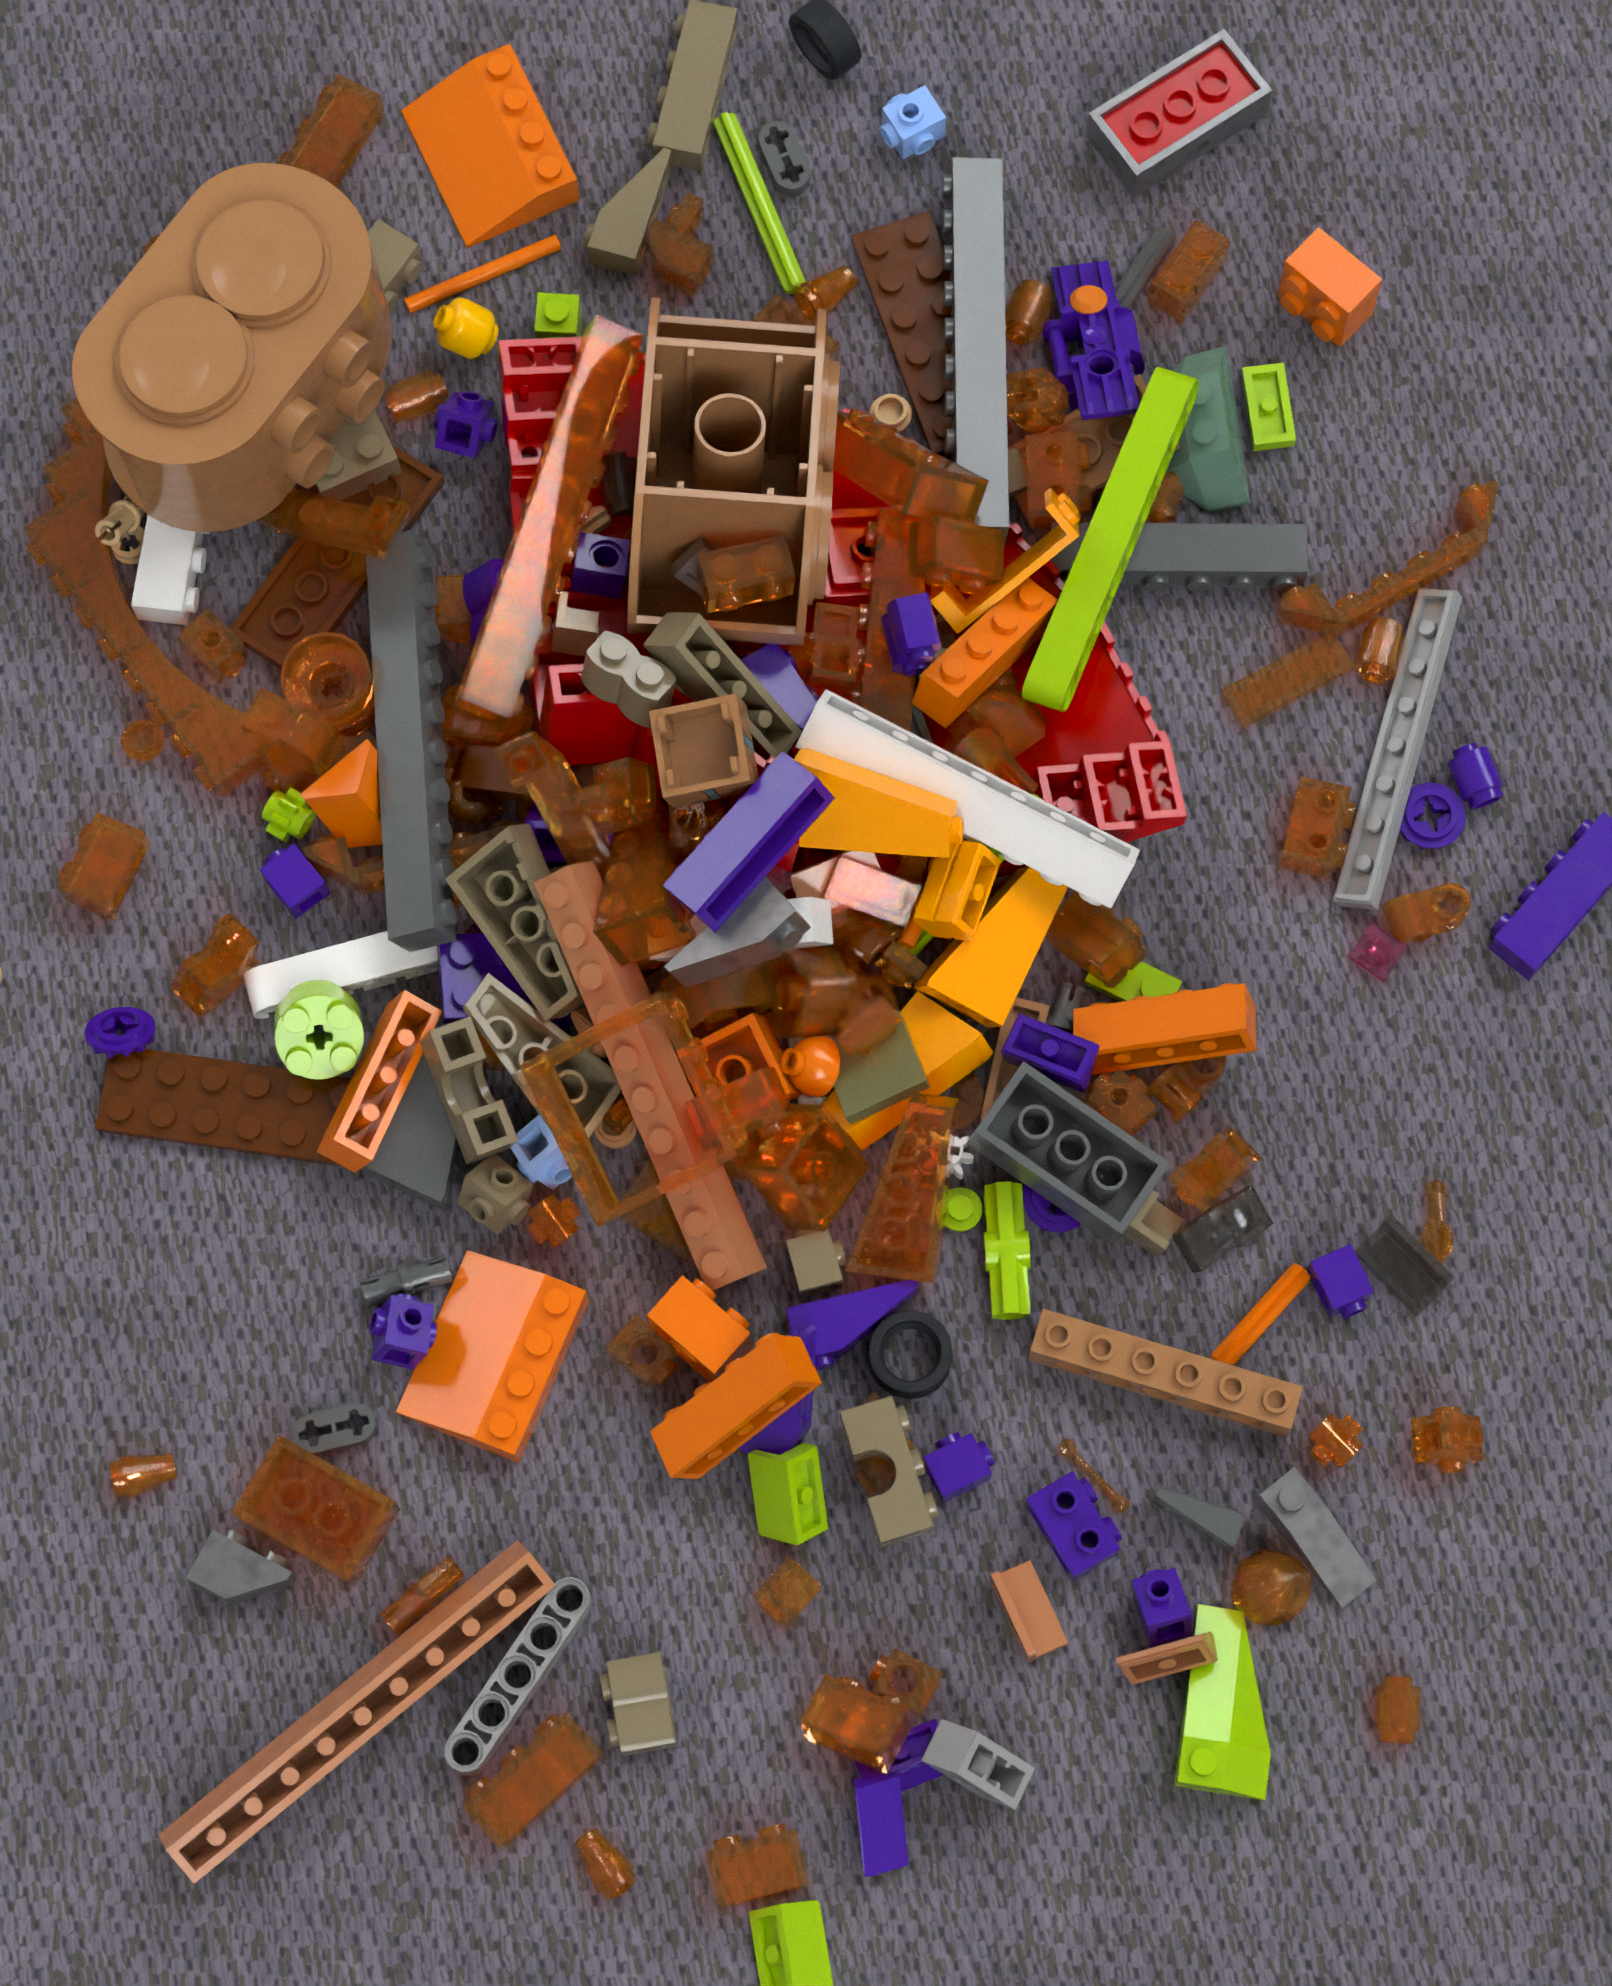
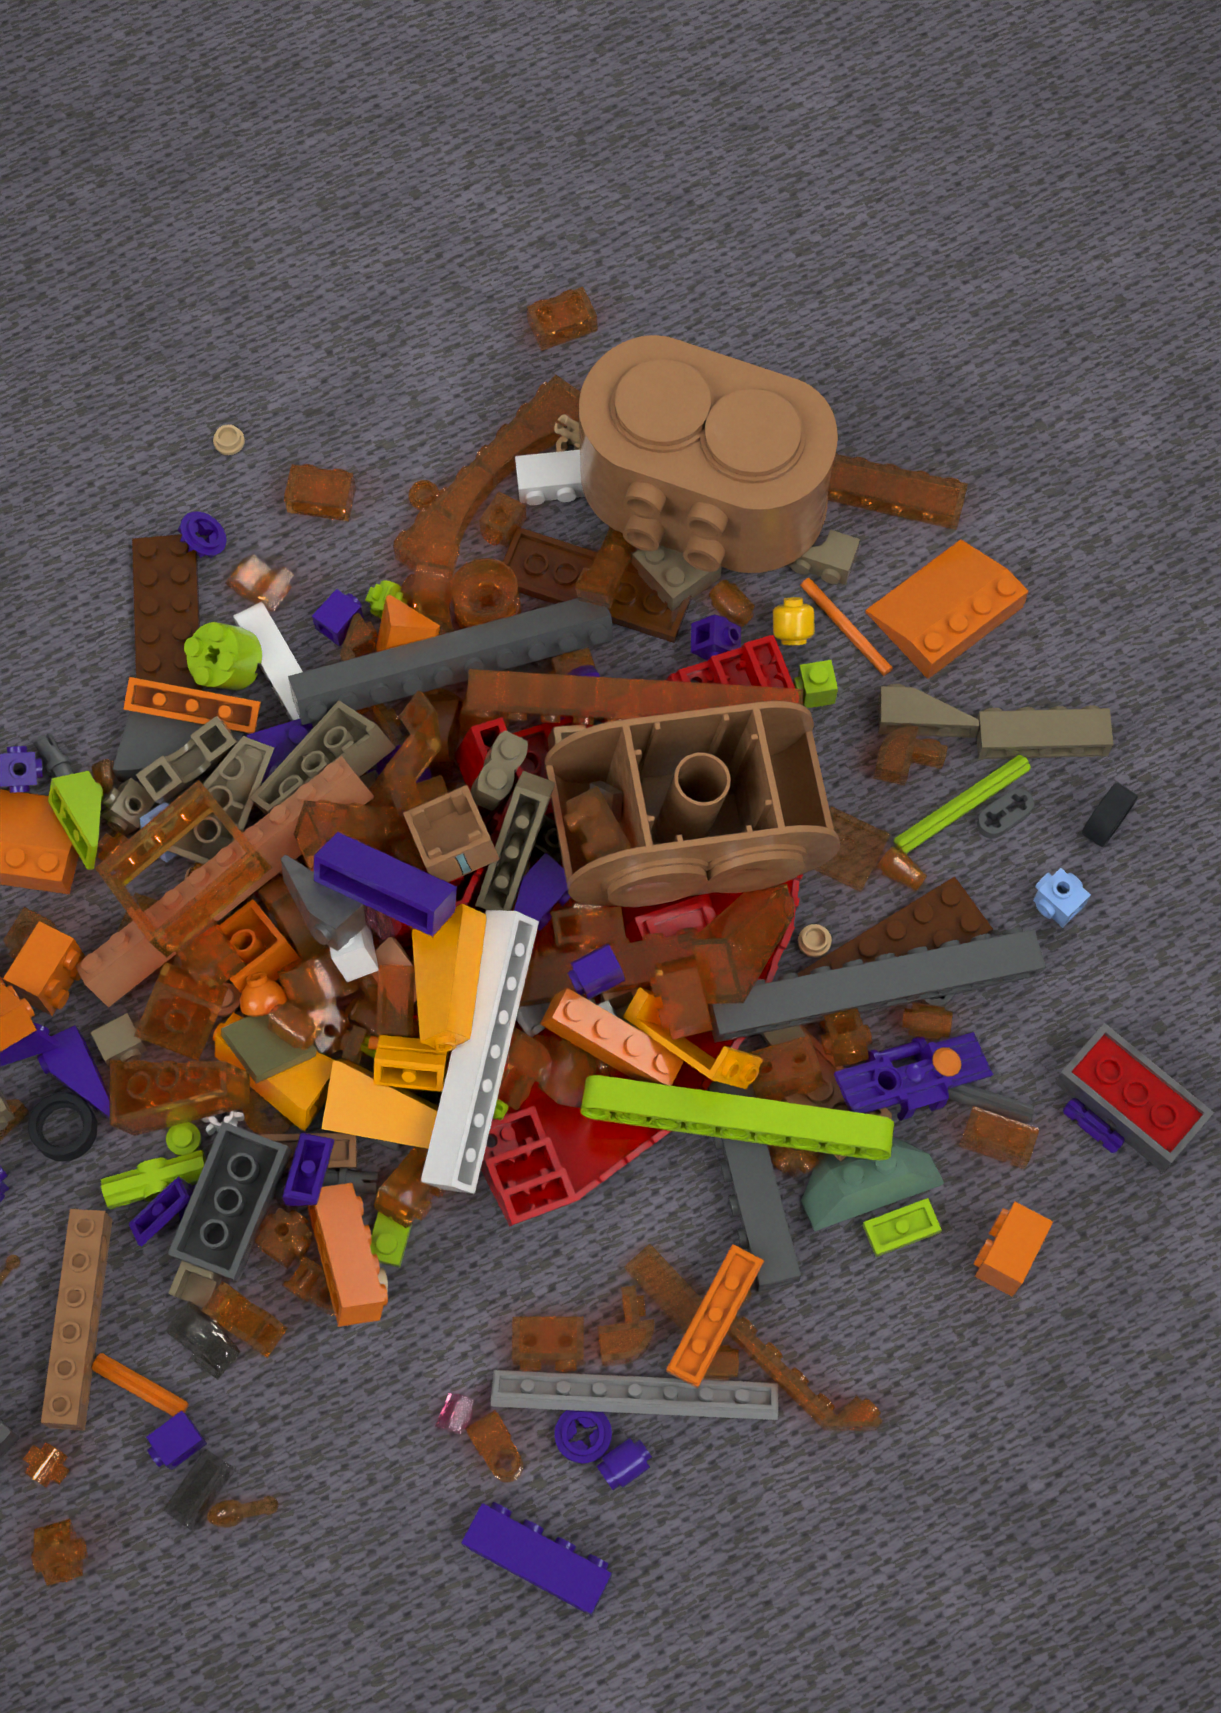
camera: 75 degrees right, 5 degrees down
none -> lime slope [48,771,104,870]
none -> clear orange slope [92,759,114,795]
none -> dark purple slope [129,1176,194,1247]
none -> clear orange brick [598,1286,654,1367]
none -> orange tile [666,1244,764,1389]
none -> dark purple axle [1063,1098,1125,1153]

